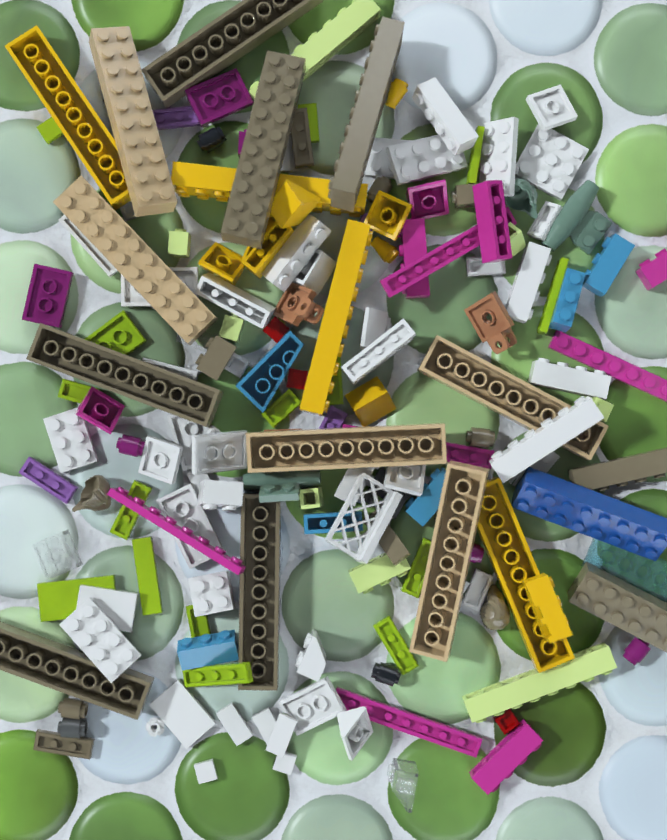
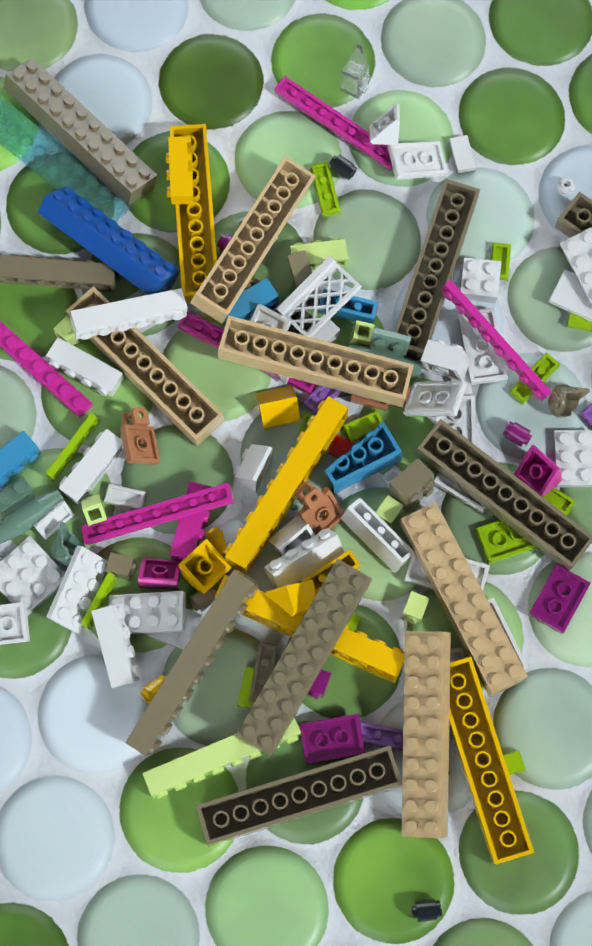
camera: 165 degrees left, 15 degrees down
lime tile [132,536,163,616] -> none
white plate [138,436,184,484] -> none
white tile [149,679,216,749] -> none
dark azure brick [177,630,239,671] -> none
lime tile [182,662,253,687] -> none
white tile [194,759,218,784] -> none
black brick [197,127,227,153] -> none
yellow slope [198,242,245,286] -> none
white tile [216,702,253,746] -> none
red tile [263,316,290,343] -> none
white tile [265,712,298,758] -> none
white tile [273,751,297,775] -> none
white slope [295,629,327,682] -> none
white fence [341,318,416,386] -> none
lime tile [401,538,432,598] -> none
white tile [461,568,494,612] -> none
yellowish green brick [462,642,617,723] -> none
dark tan brick [466,427,495,448] -> none
dark pink brick [469,719,543,795] -> none
dark pink brick [472,180,512,263] -> none
dark tan hair [480,584,511,631] -> none
red tile [493,709,520,735] -> none
dark azure brick [549,268,586,333] -> none
magenta brick [622,637,651,665] -> none

